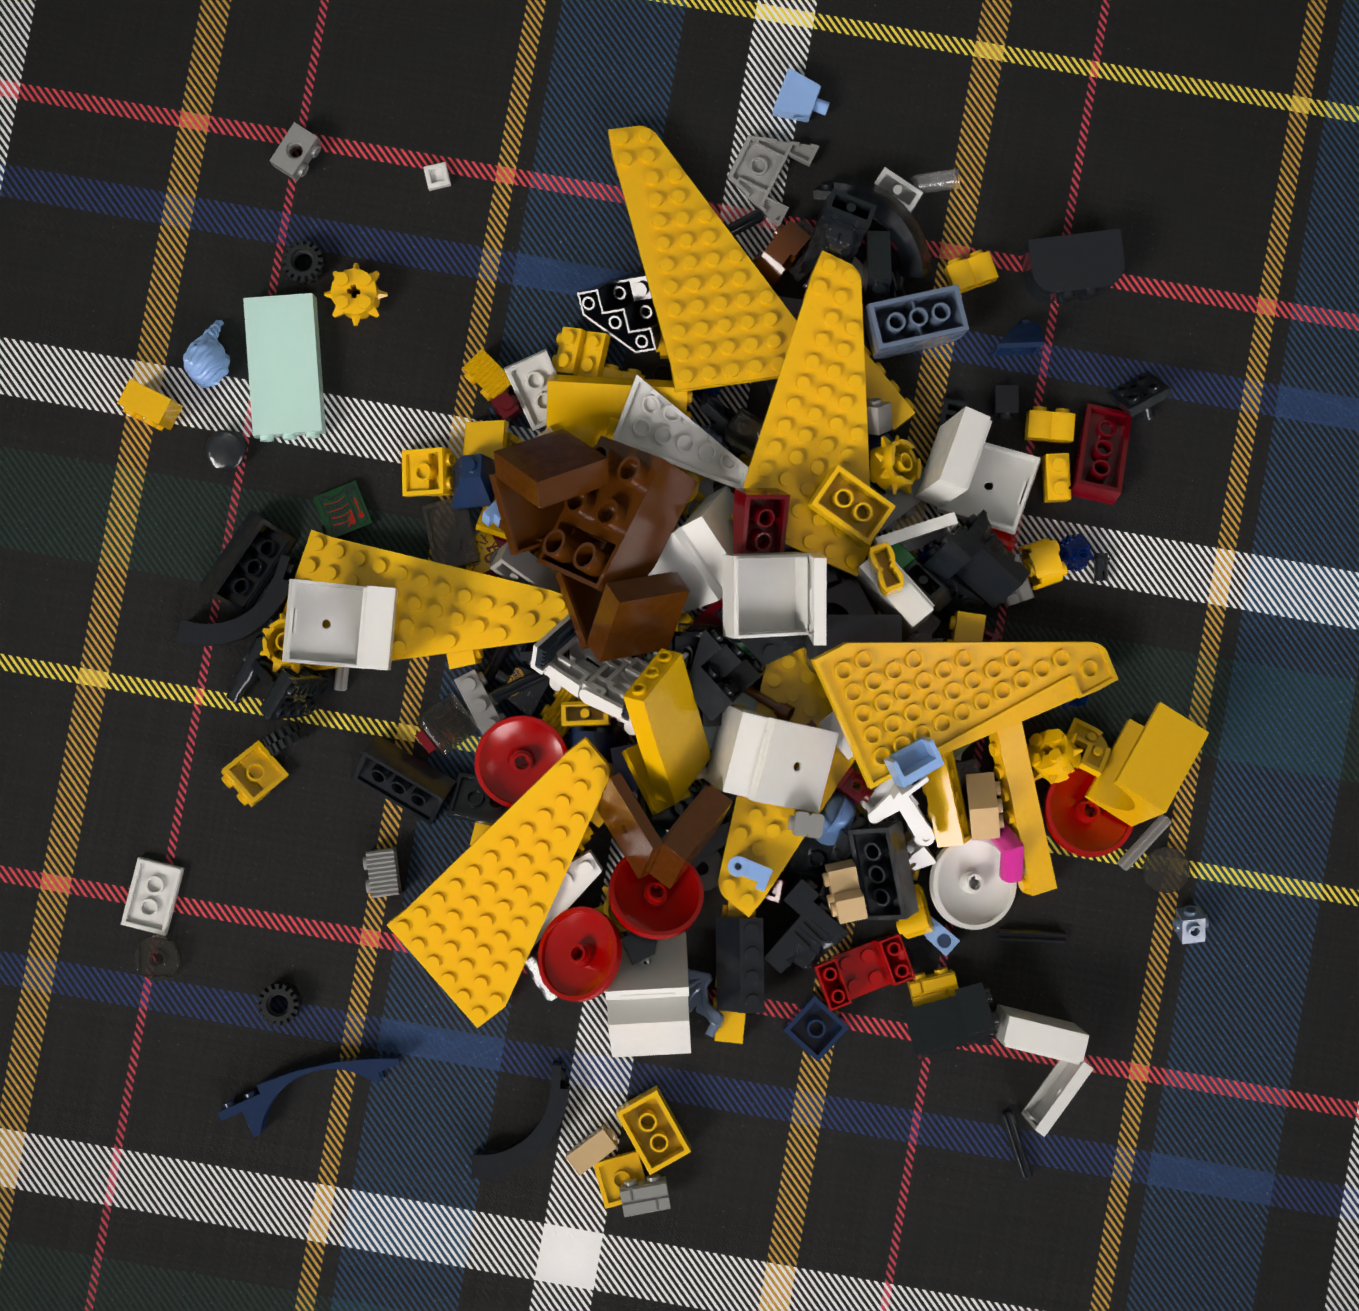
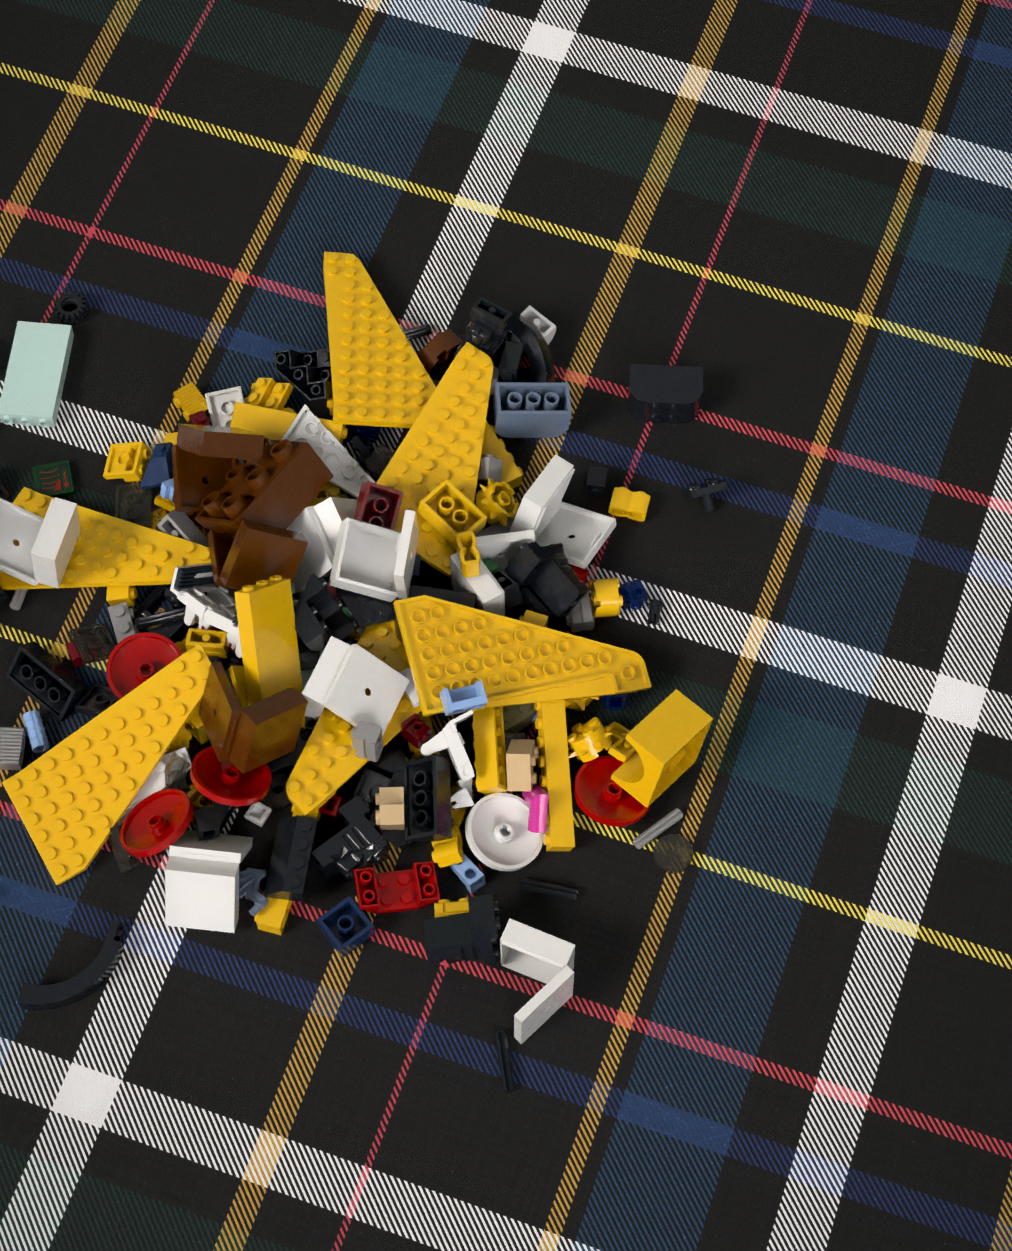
camera: 10 degrees right, 25 degrees down
light grey brick [269,122,322,181] -> none
yellow brick [324,263,388,326] -> none
white tile [423,162,451,191] -> none
tan brick [566,1124,618,1176] -> none
yellow plate [594,1150,646,1209] -> none
yellow brick [616,1085,691,1175] -> none
light grey brick [619,1174,671,1217] -> none
light grey wing [728,135,819,227] -> none
light blue leg [728,856,773,892] -> none
light blue torso [773,68,830,122] -> none
medium blue piece [816,792,856,846] -> none
clear brick [910,169,960,194] -> none
yellow brick [944,250,999,294] -> none
dark blue slope [990,320,1044,357] -> none
yellow brick [1041,453,1071,503] -> none
dark red slope [1070,403,1132,505] -> none
sand blue brick [1173,905,1209,944] -> none
none -> light blue axle [23,710,49,753]
none -> clear smoke tile [164,752,191,794]

